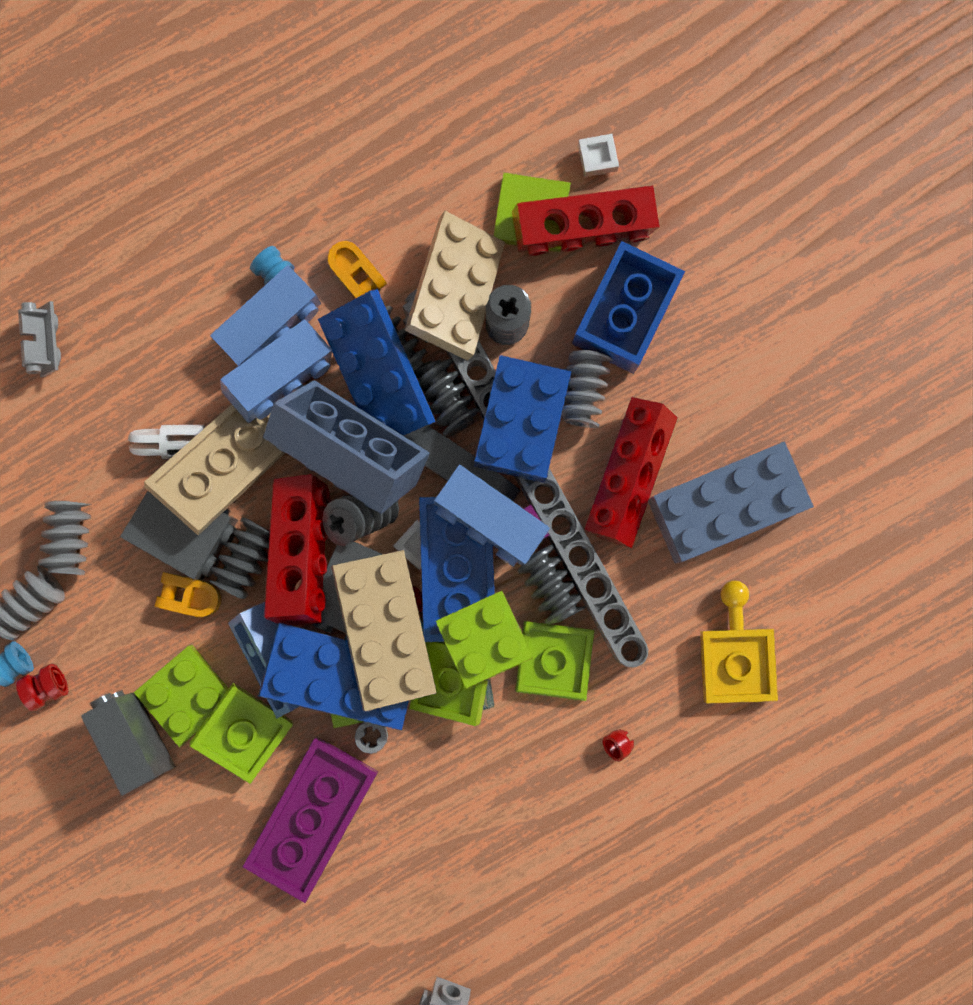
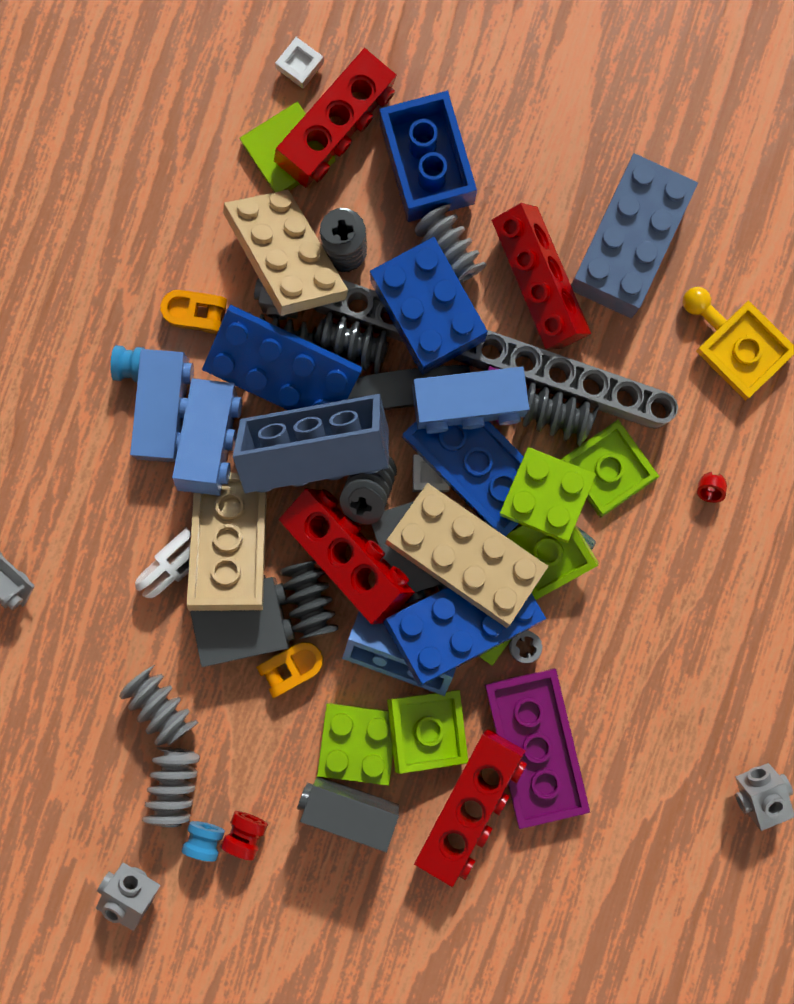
camera: 40 degrees left, 0 degrees up
none -> red brick [414,729,527,888]

